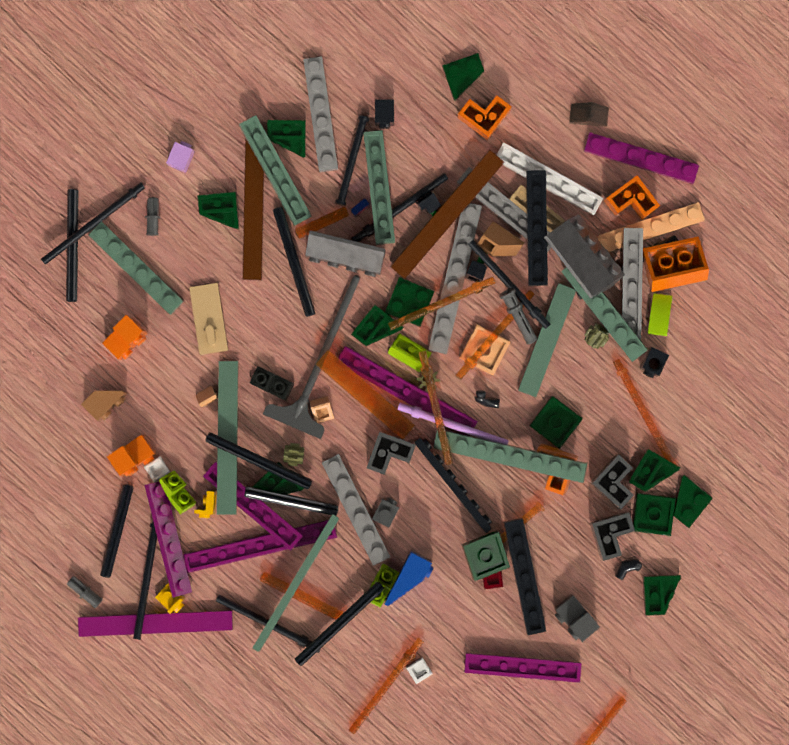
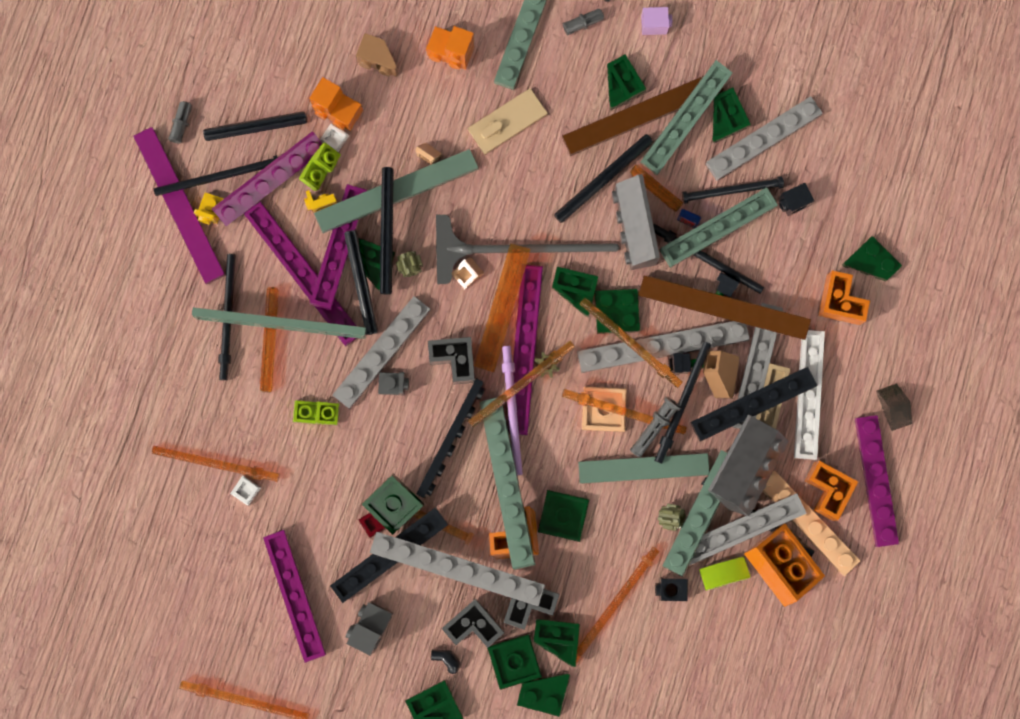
camera: 60 degrees right, 5 degrees down
pearl dark grey slope [250,366,294,401] -> none
black axle [295,582,384,666] -> none
blue slope [384,551,433,606] -> none
lime slope [388,333,432,372] -> none
black arm [474,390,500,408] -> none
none -> light grey plate [370,532,545,606]

